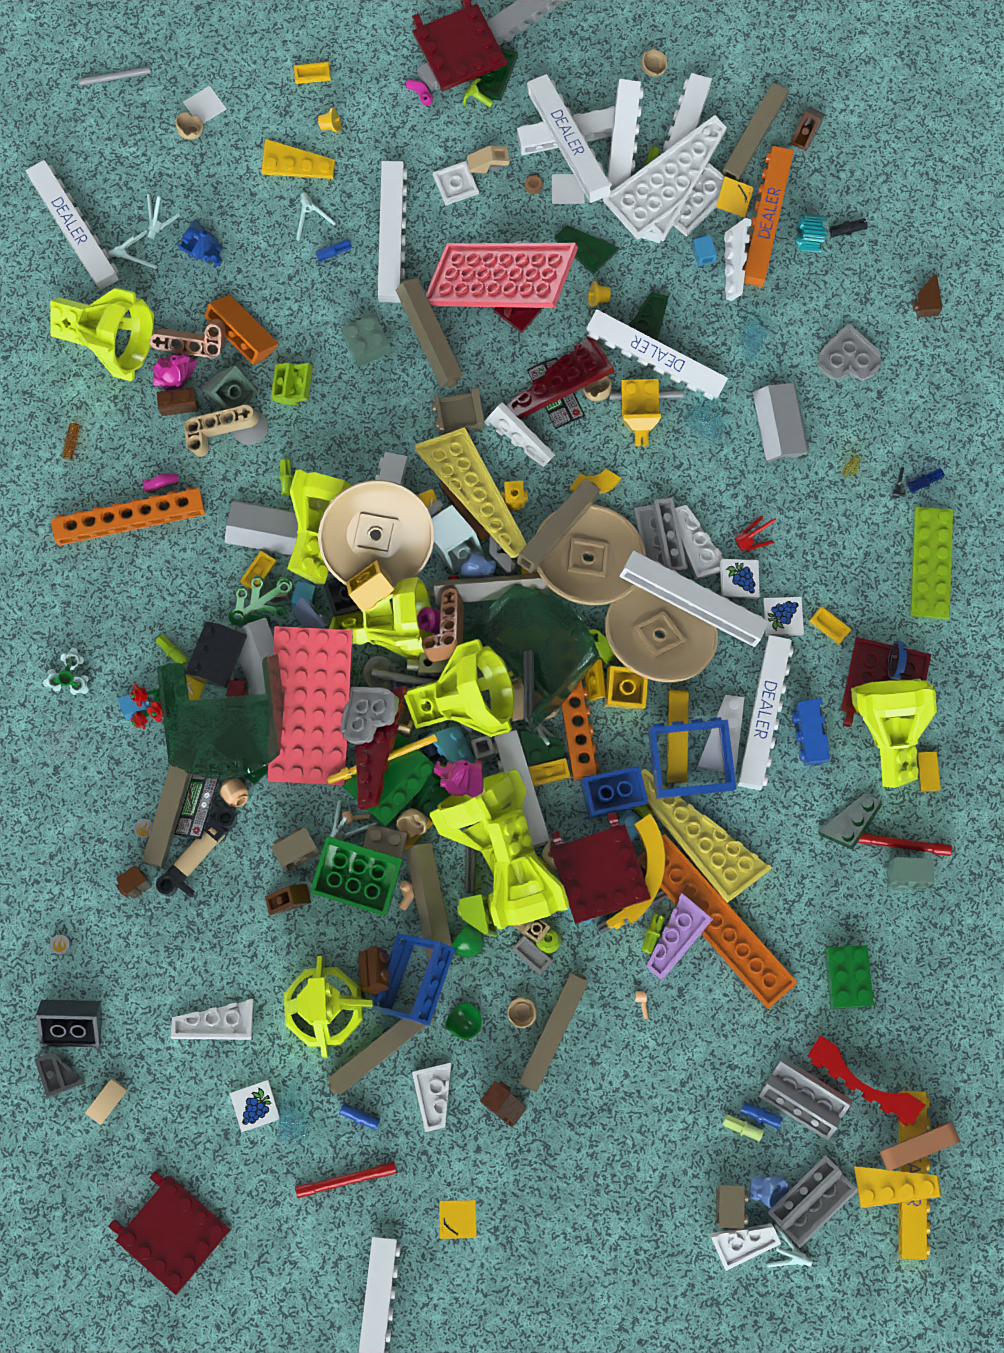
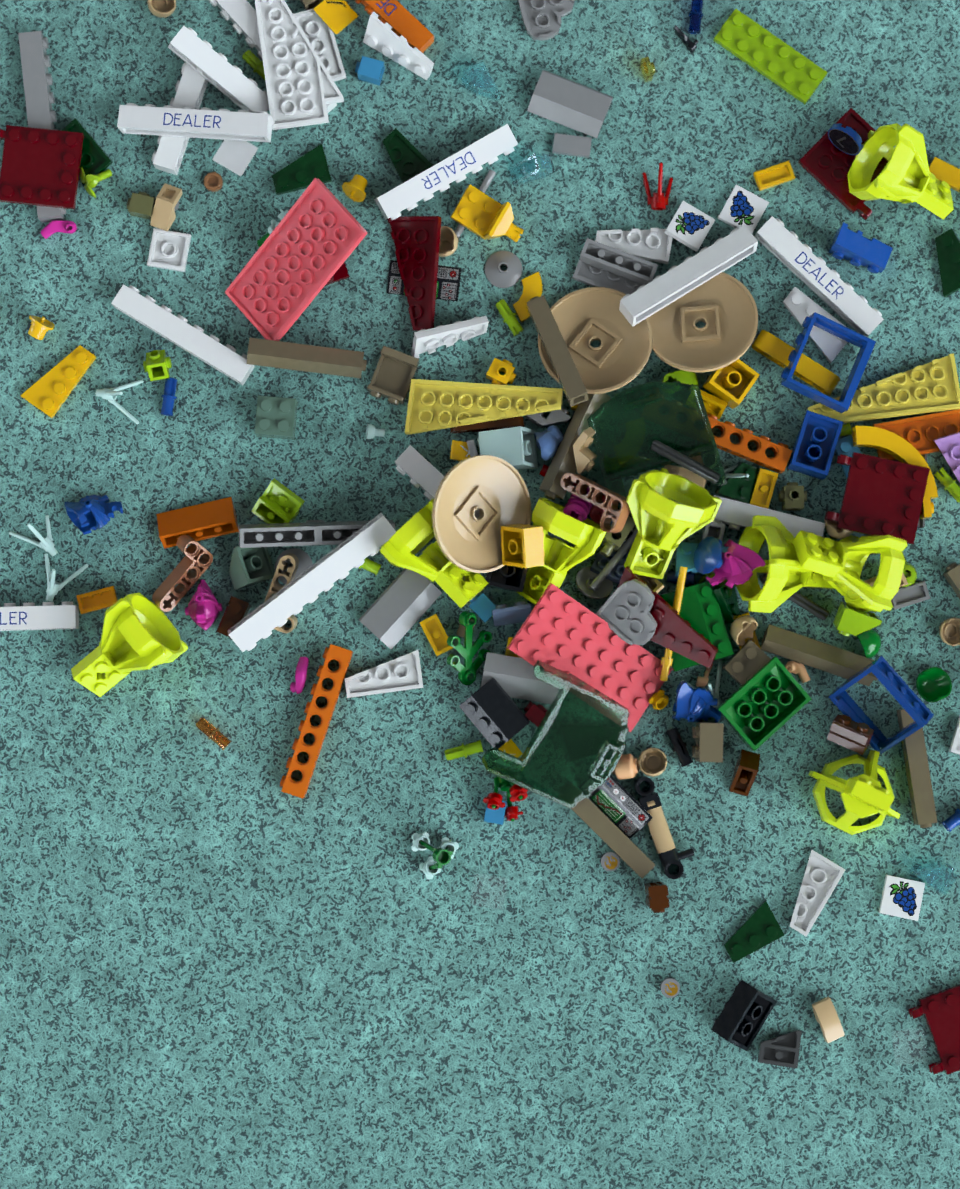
camera: 65 degrees left, 10 degrees up
none -> light orange plate [76,586,118,614]
none -> olive brick [127,192,156,220]
none -> lime brick [143,350,172,381]
none -> white brick [227,513,396,652]
none -> light grey hinge [238,520,395,548]
none -> white wing [345,650,424,698]
none -> light aqua piece [366,424,385,439]
none -> light grey dish [485,251,522,288]
none -> lime axle [495,299,524,336]
none -> light grey tile [552,133,592,158]
none -> tan slope [573,427,597,474]
none -> tan hair [638,747,667,777]
none -> yellow plate [649,690,669,710]
none -> black pin [666,727,693,767]
none -> blue helmet [672,681,721,723]
none -> blue dish [693,537,723,574]
none -> dark green wing [724,900,784,963]
none -> olive brick [778,482,807,511]

